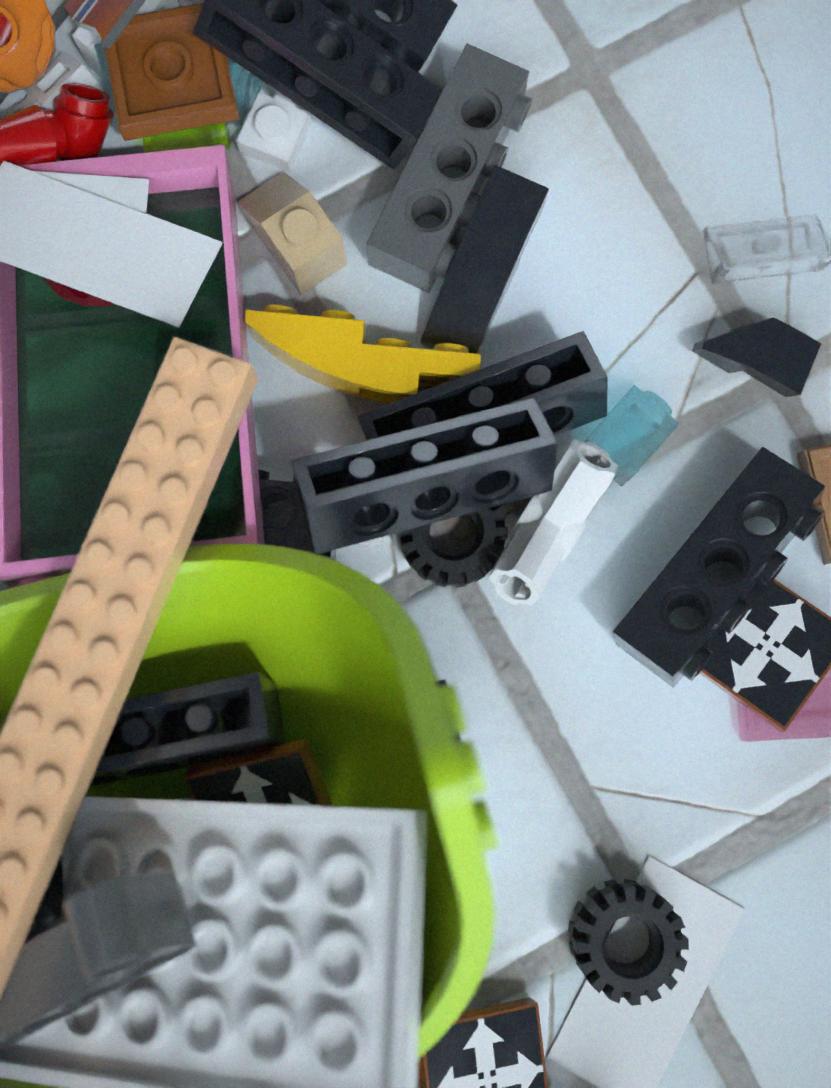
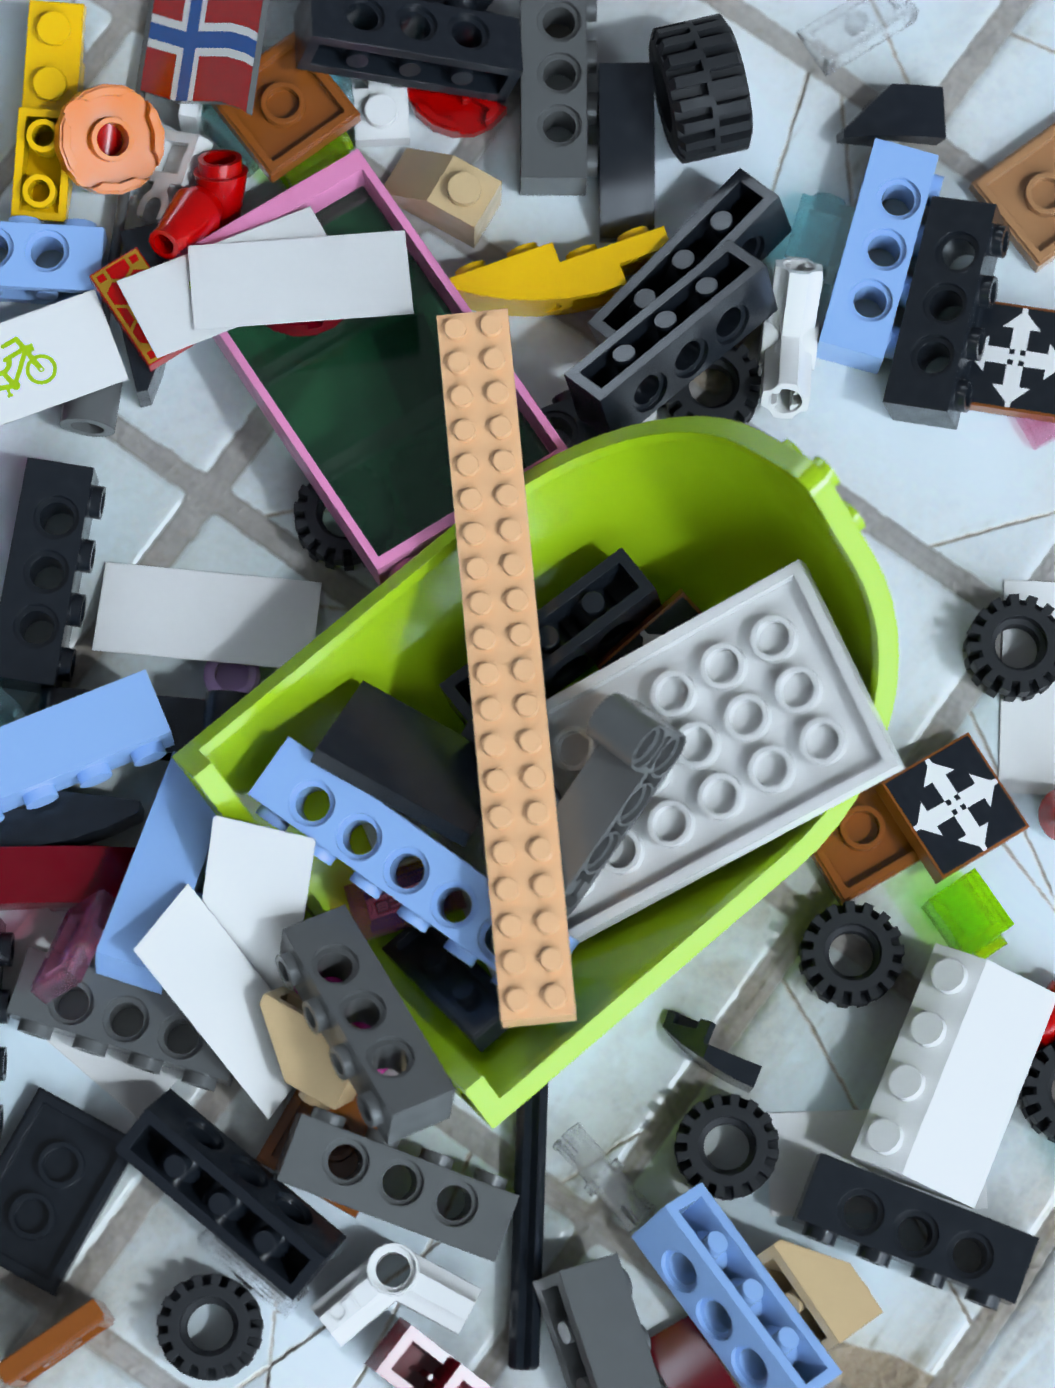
camera: 30 degrees left, 5 degrees down
none -> red tile [407,87,507,138]
none -> black tyre [649,14,753,164]
none -> light blue brick [816,138,944,374]

